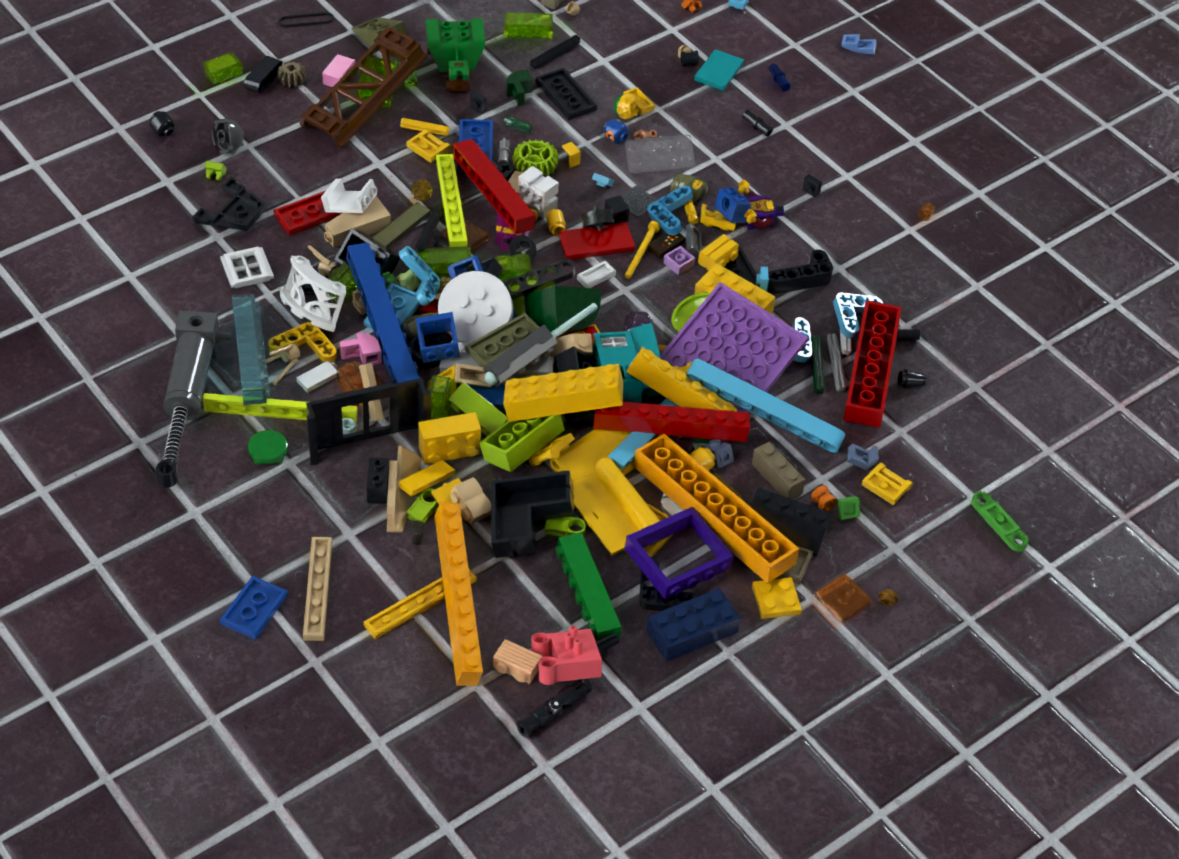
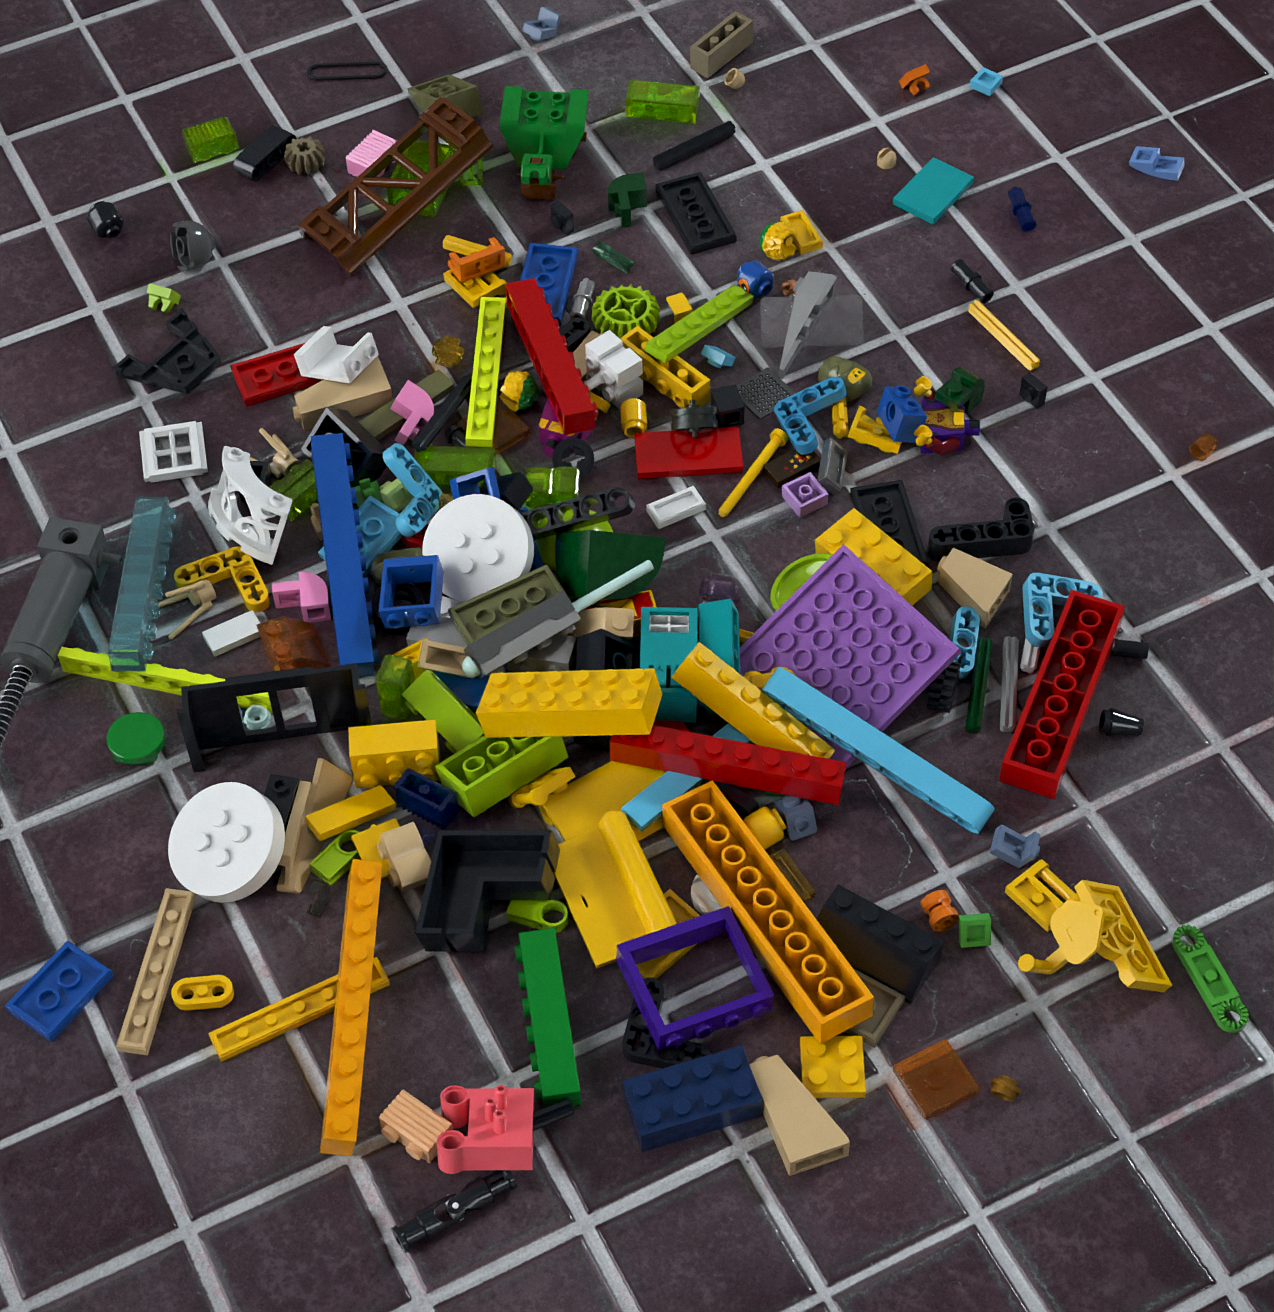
camera: 15 degrees right, 5 degrees up
tan tile [359,363,384,422] -> none
black bush [680,50,699,66] -> none
yellow brick [698,234,739,271] -> none
dark tan brick [752,442,806,499] -> none
medium azure plate [756,267,769,292] -> none
none -> white brick [168,782,285,903]
none -> yellow plate [171,975,234,1011]
none -> bright pink brick [390,380,434,446]
none -> clear blue brick [394,768,460,830]
none -> orange hinge [448,237,505,283]
none -> piece [499,370,540,412]
none -> yellow brick [620,326,710,408]
none -> lime plate [644,285,754,363]
none -> tan slope [749,1054,850,1176]
none -> light grey wedge [778,271,837,379]
none -> black tyre [927,662,961,713]
none -> dark green brick [934,367,985,413]
none -> tan slope [937,548,1013,629]
none -> yellow axle [968,300,1040,371]
none -> yellow plate [1018,880,1172,992]

